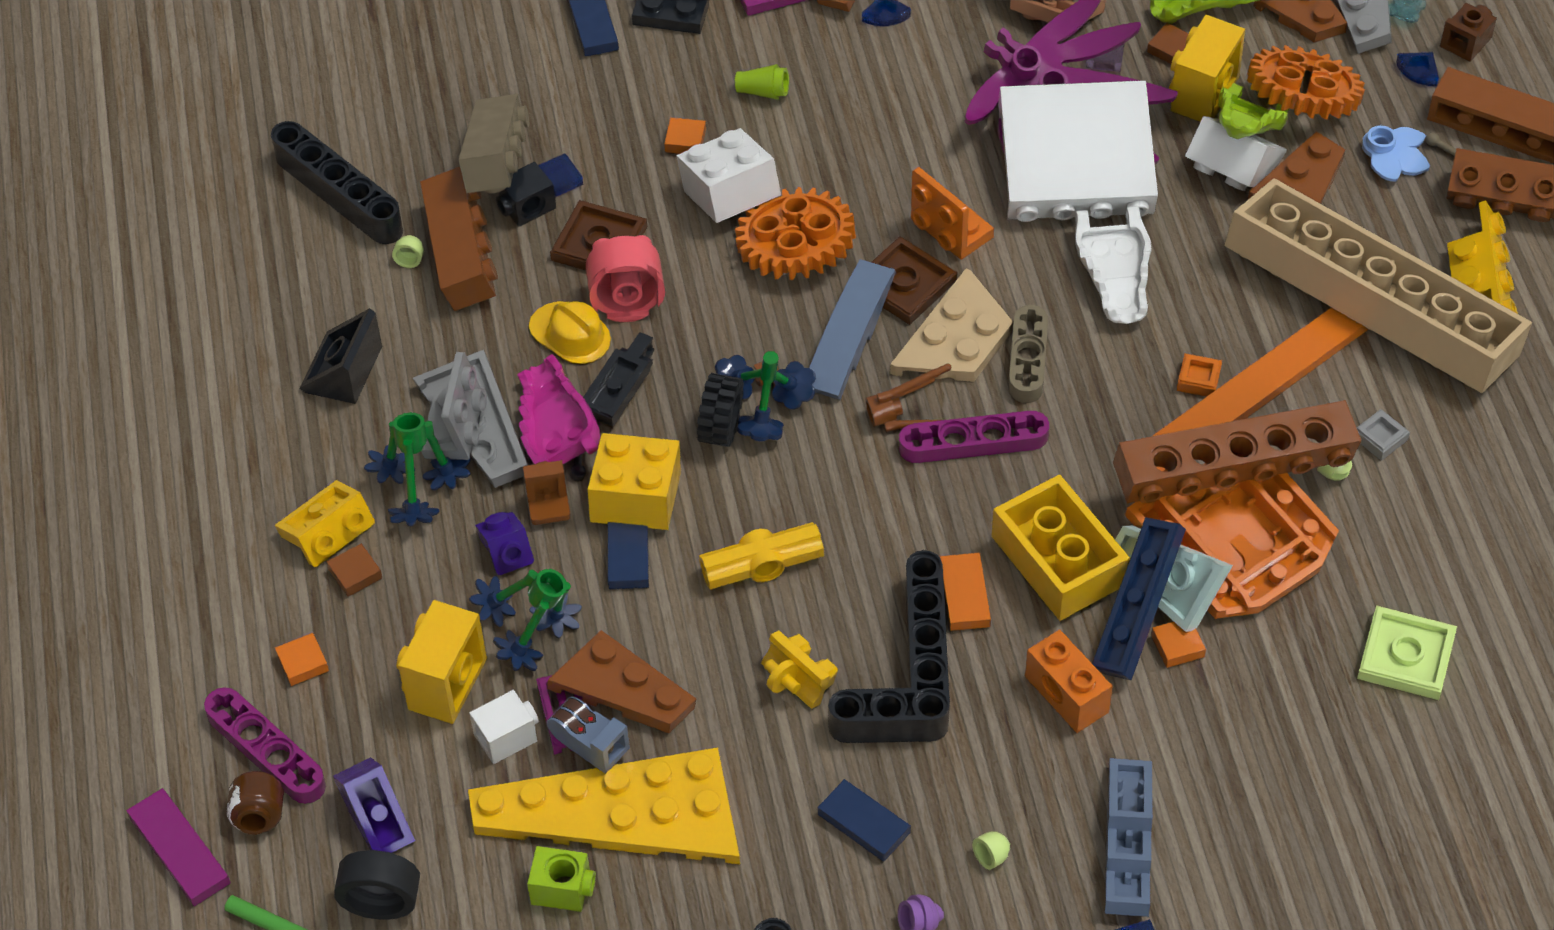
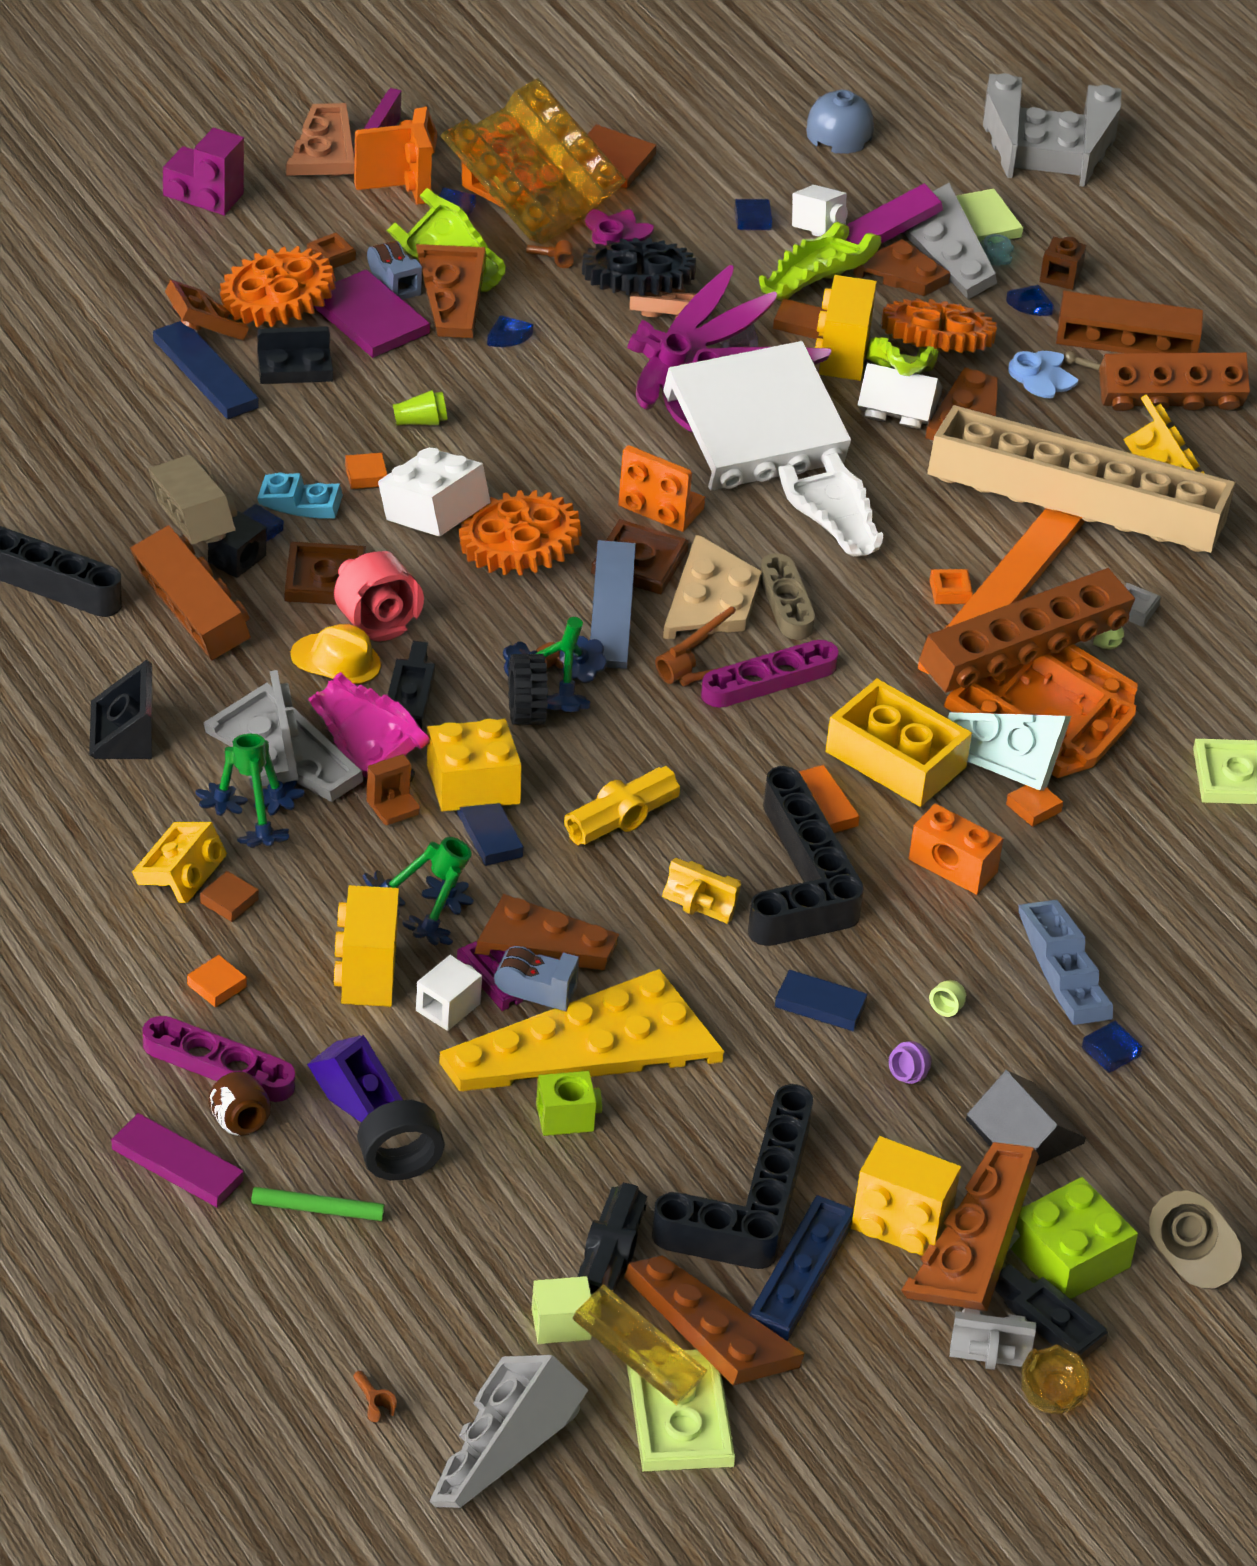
camera: 25 degrees left, 10 degrees down
yellowish green hinge [392,235,424,268] -> none
dark purple bracket [475,512,534,575] -> none
dark blue tile [1092,517,1186,680] -> none
none -> medium azure slope [257,473,343,518]

